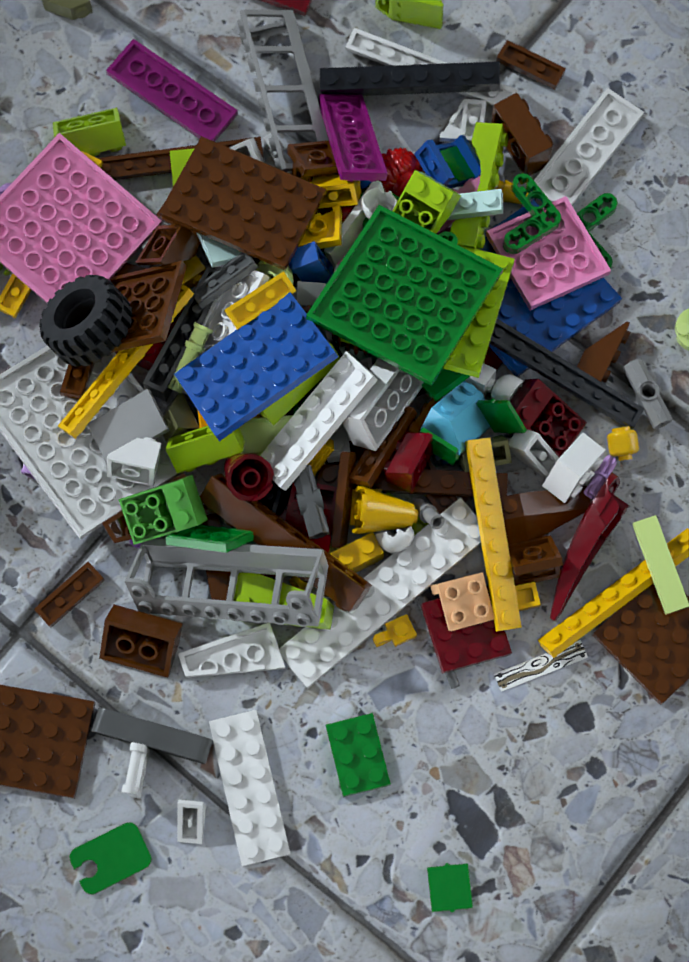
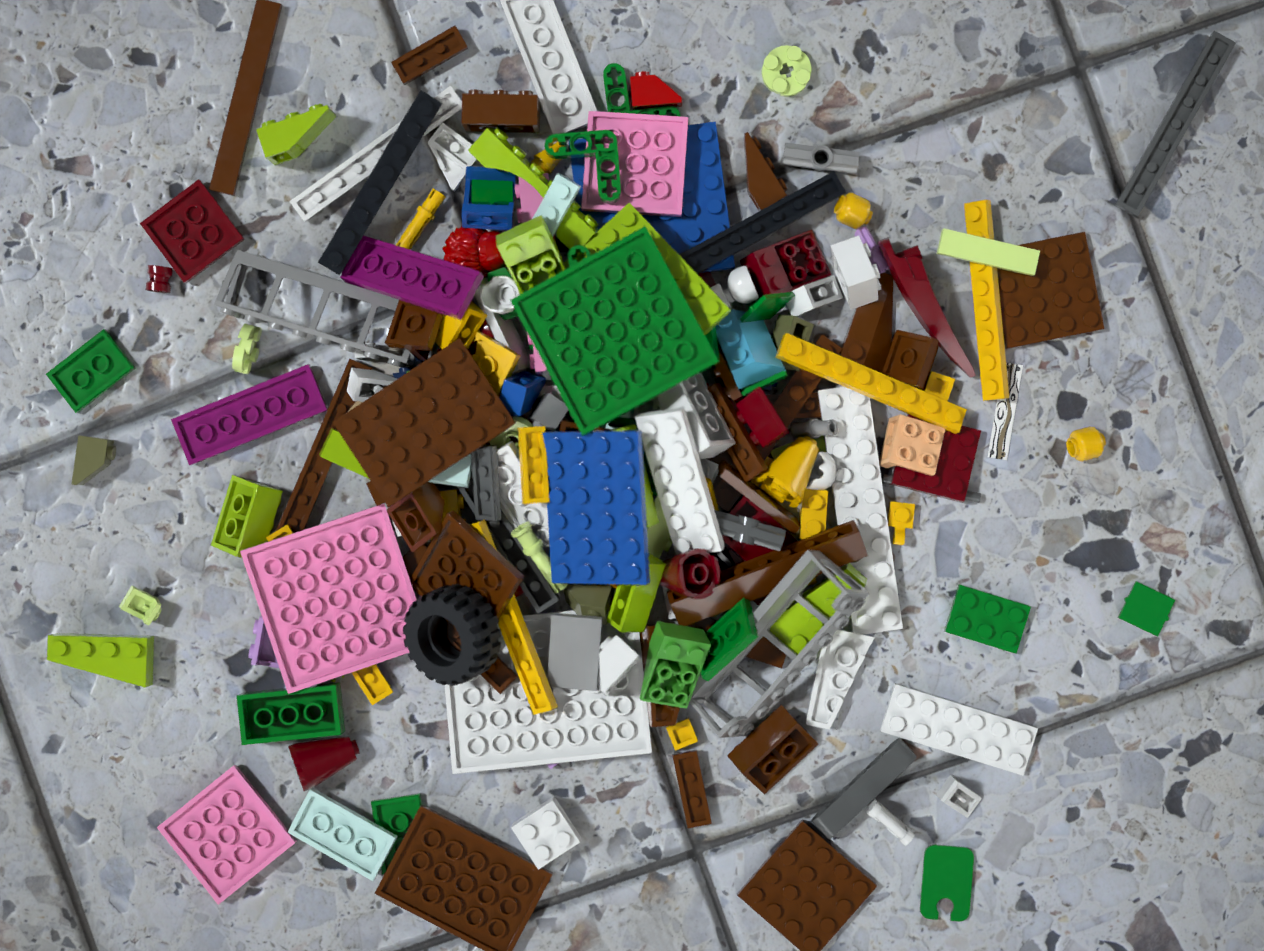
camera: 60 degrees left, 15 degrees up
none -> yellowish green plate [232,323,262,375]
none -> yellow pin [396,188,446,250]
none -> red slope [630,71,682,110]
none -> yellow plate [666,717,698,751]
none -> yellow head [1066,426,1106,462]

